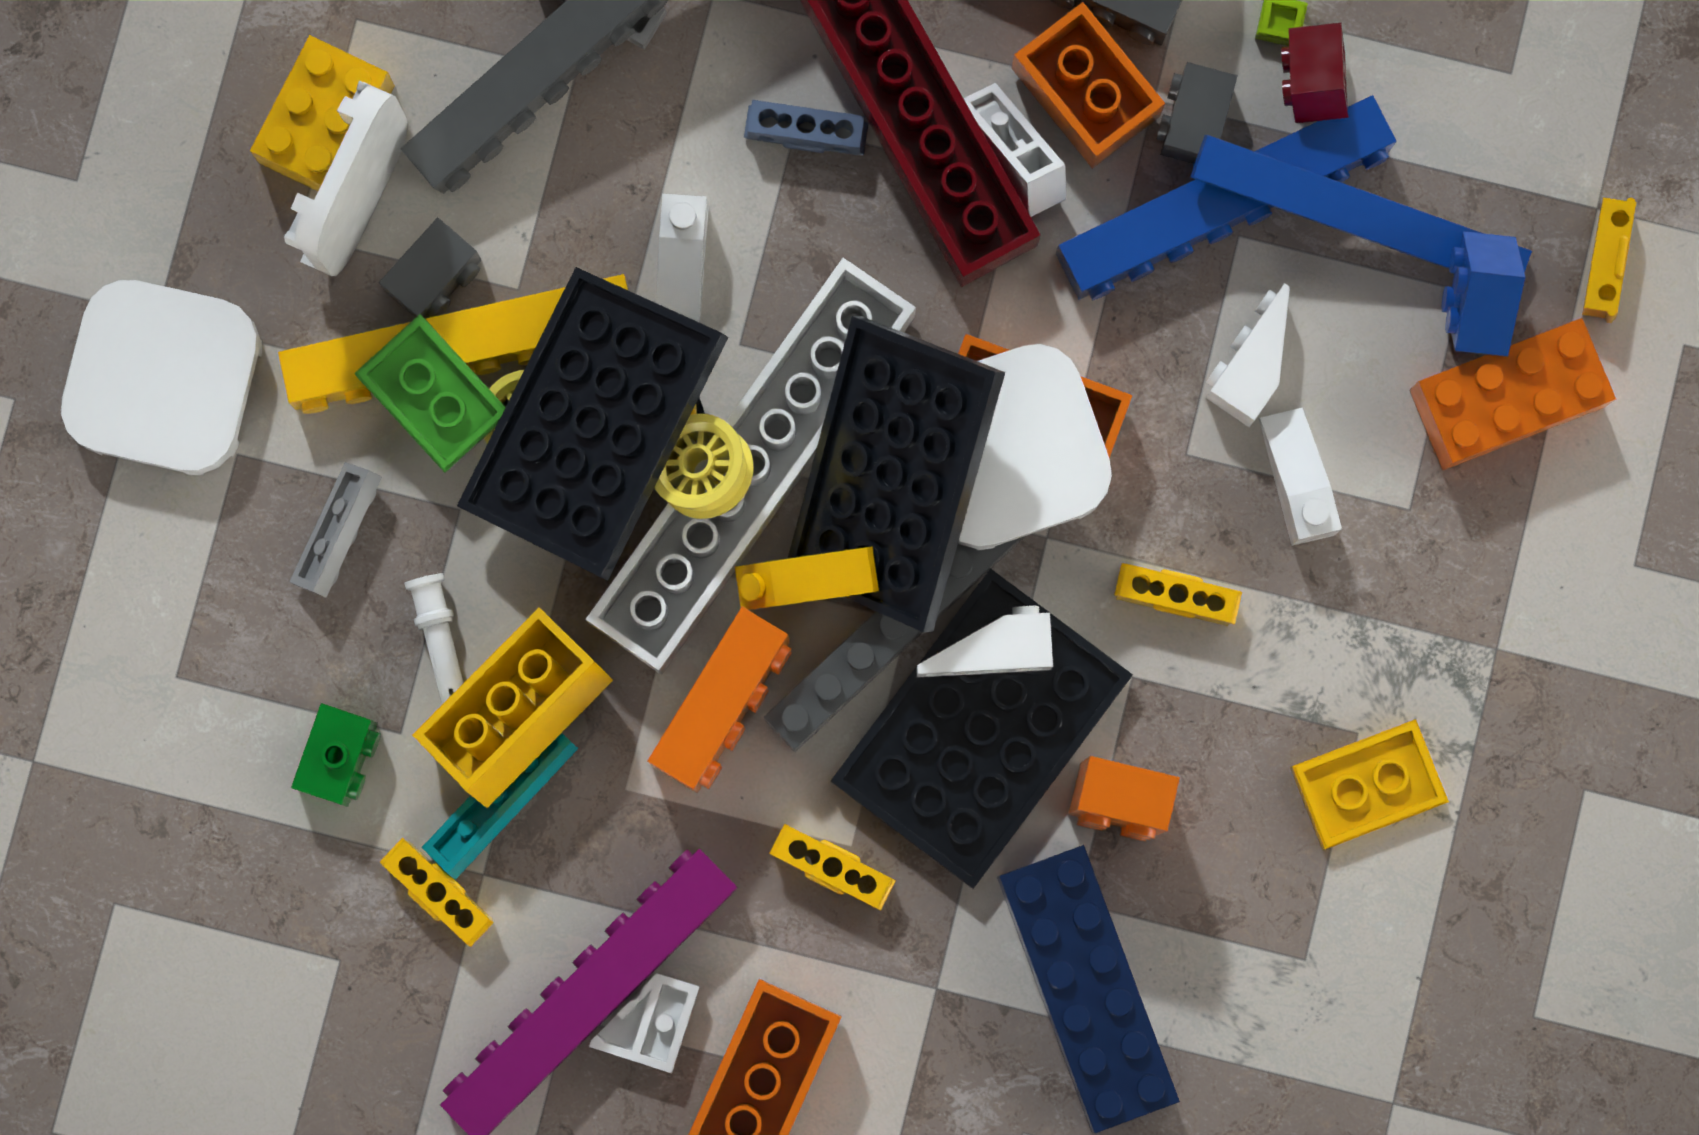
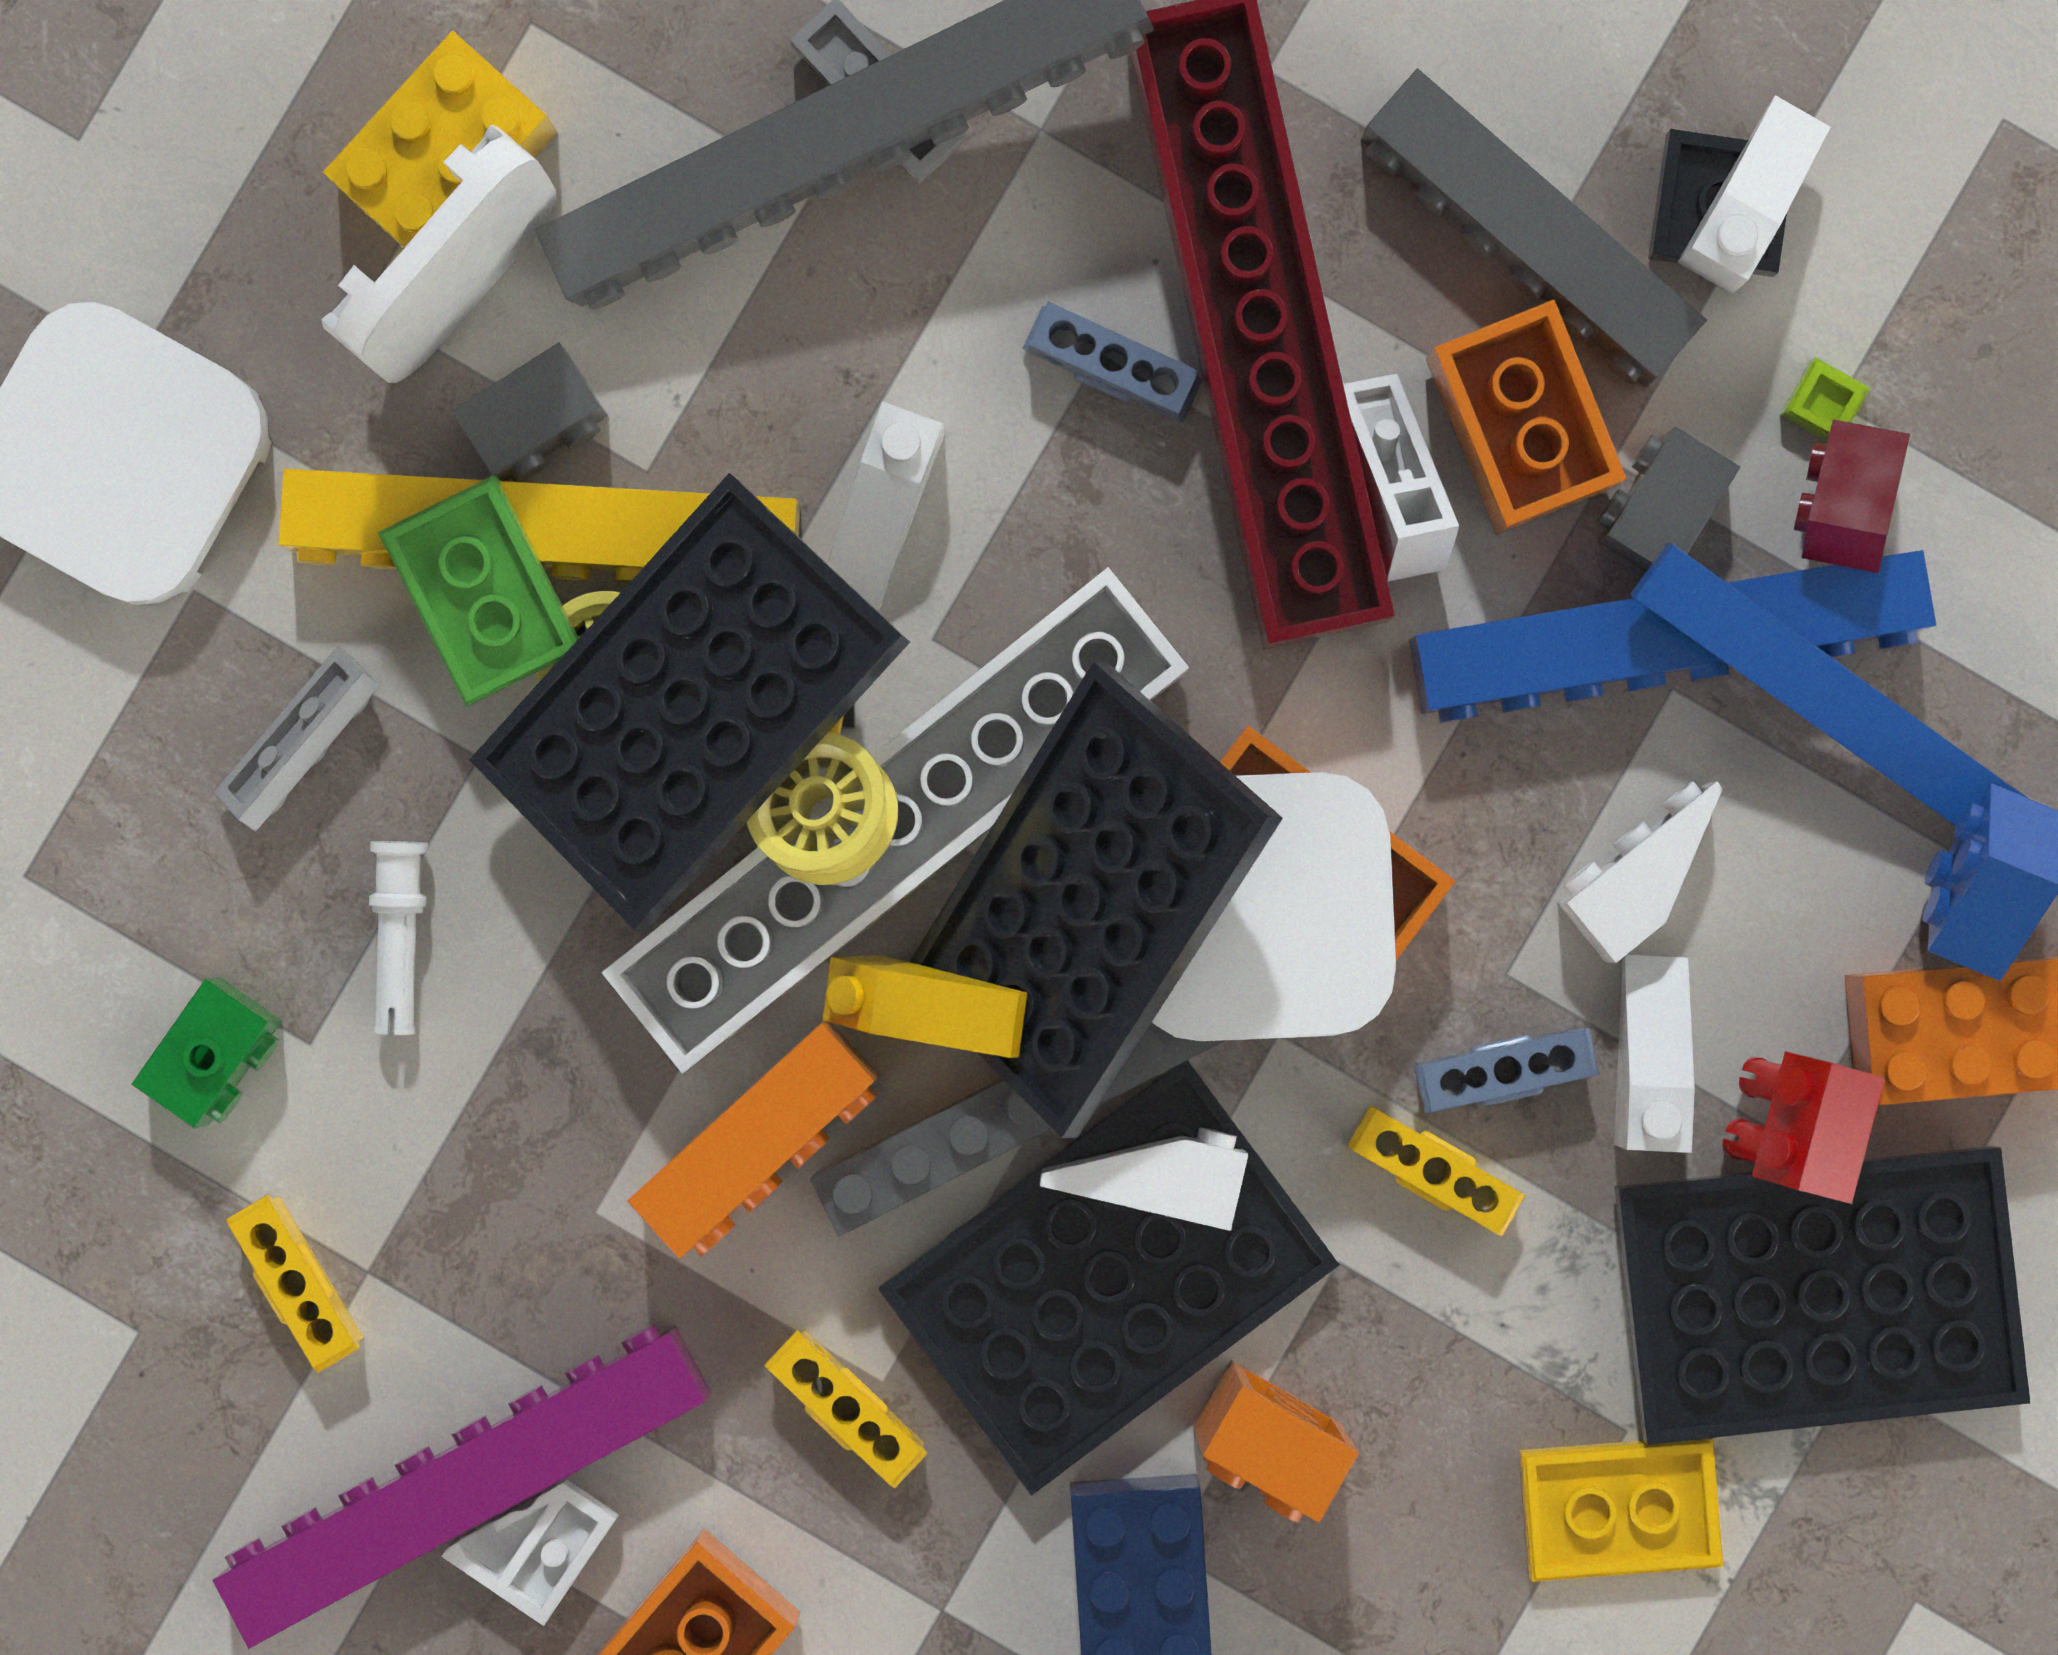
camera: 20 degrees right, 5 degrees up
yellow brick [412,607,613,808] -> none
teal plate [422,733,579,880] -> none
none -> sand blue piece [1414,1027,1599,1113]
none -> black plate [1614,1146,2030,1445]
none -> red brick [1722,1051,1885,1204]

